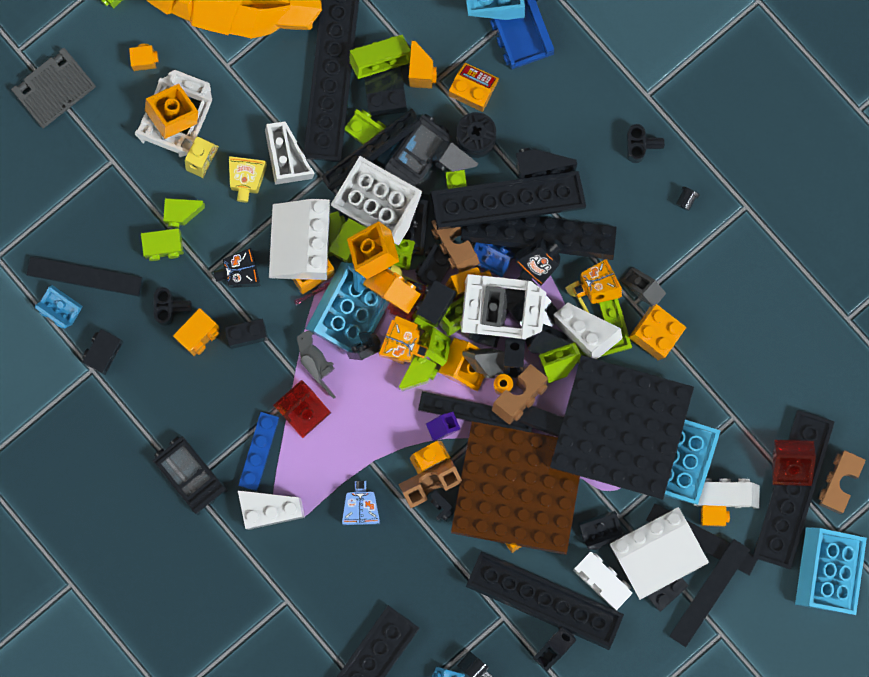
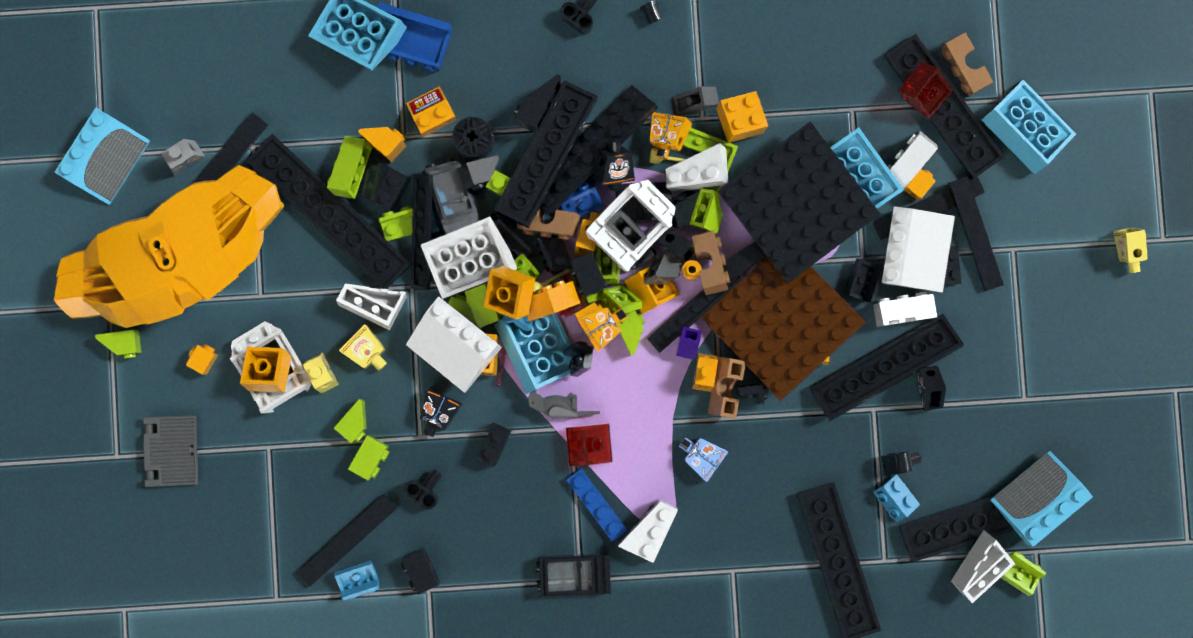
camera: 60 degrees left, 5 degrees up
light orange brick [173,308,220,356] -> none

